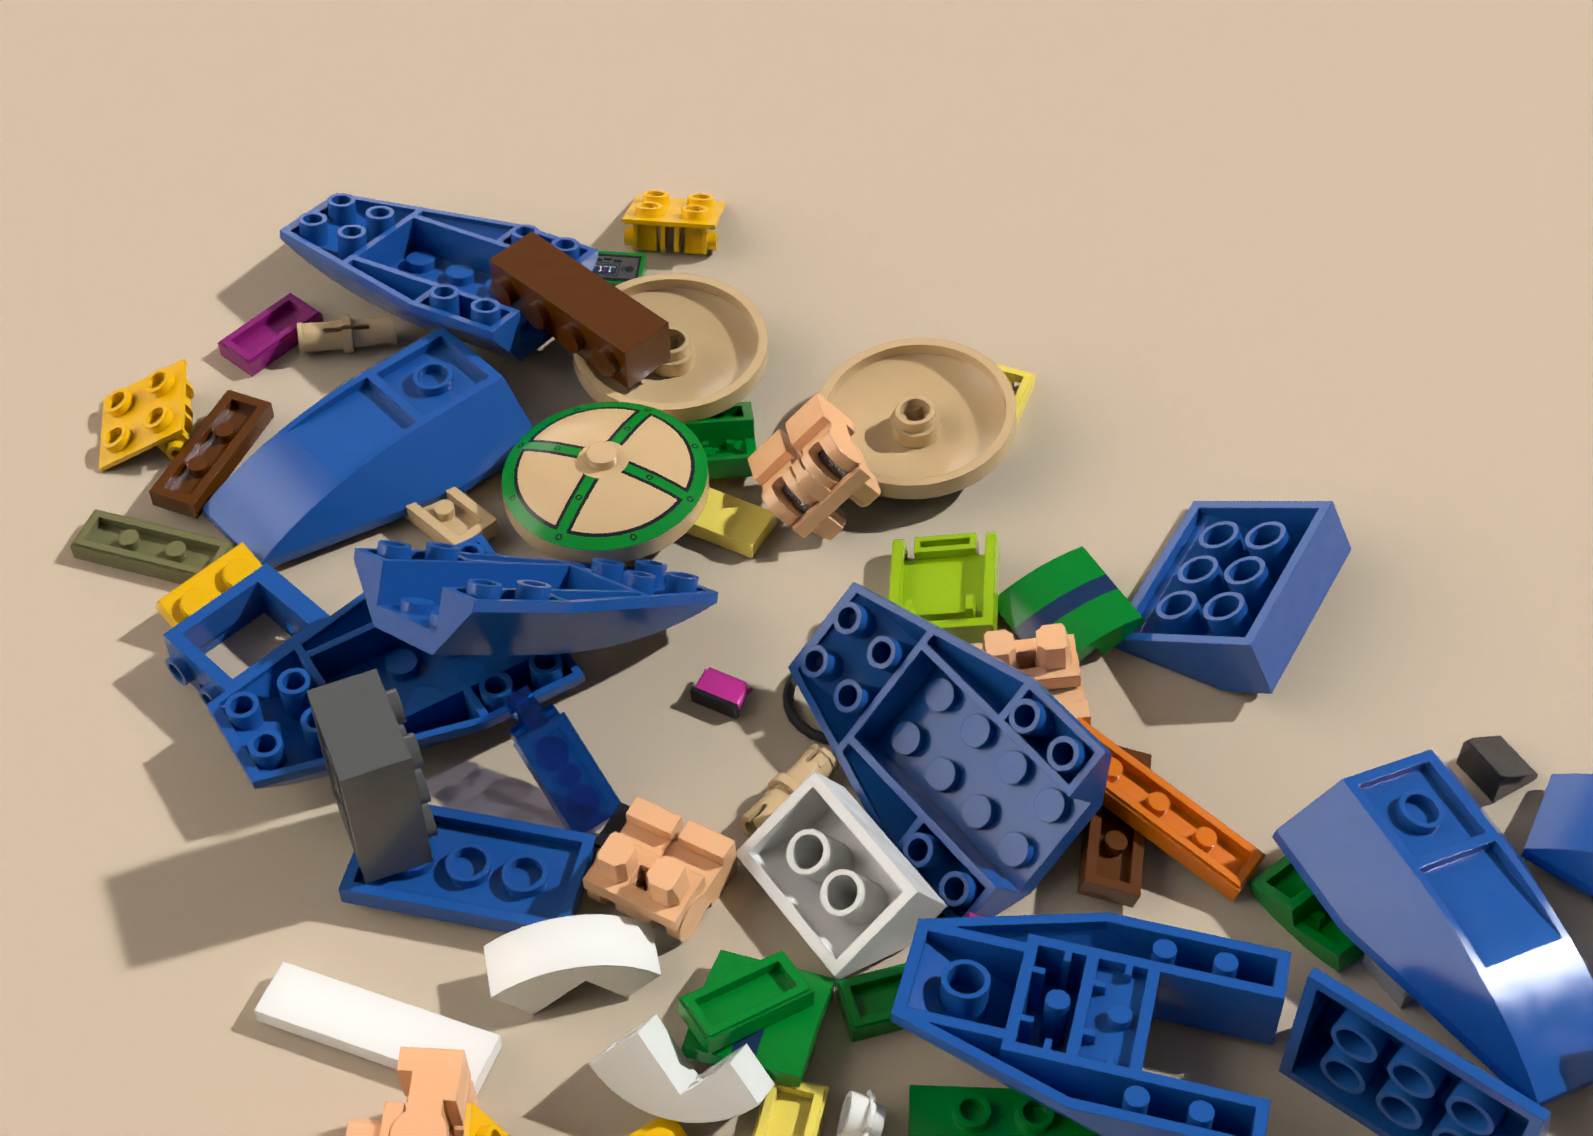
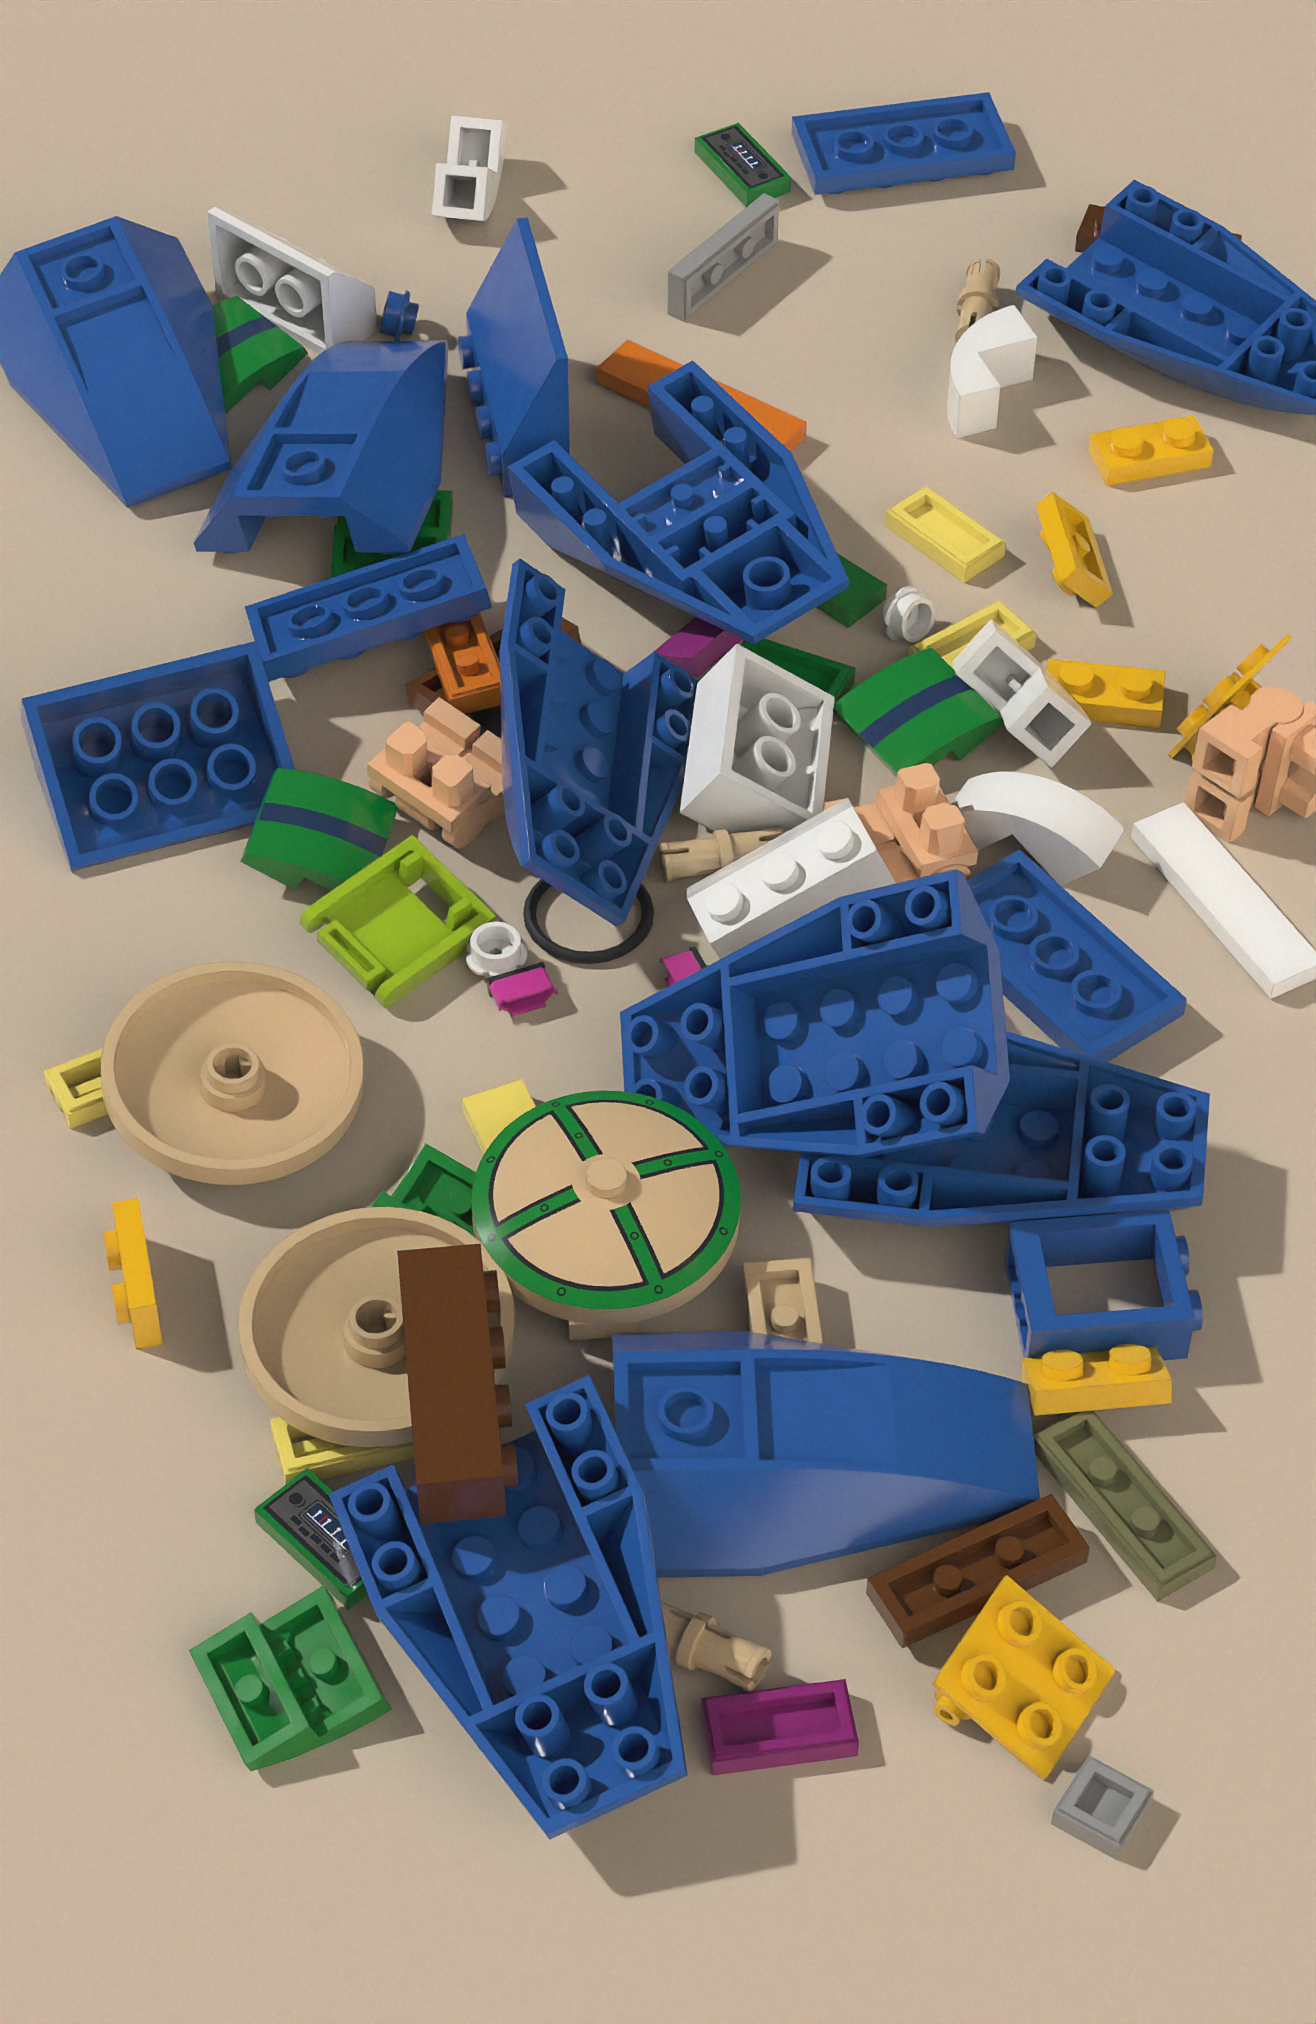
camera: 140 degrees left, 0 degrees up
dark grey brick [307,669,438,884] -> none
yellow hinge [622,190,726,255] -> none
green tile [677,950,815,1055] -> none
light nougat hips [747,393,881,541] -> none
black slope [1456,735,1538,803] -> none
none -> yellow plate [103,1198,163,1349]
none -> green slope [189,1586,392,1771]
none -> blue plate [245,534,492,682]
none -> dark pink piece [487,962,558,1017]
none -> white slope [686,798,896,959]
none -> light grey tile [1051,1755,1155,1860]

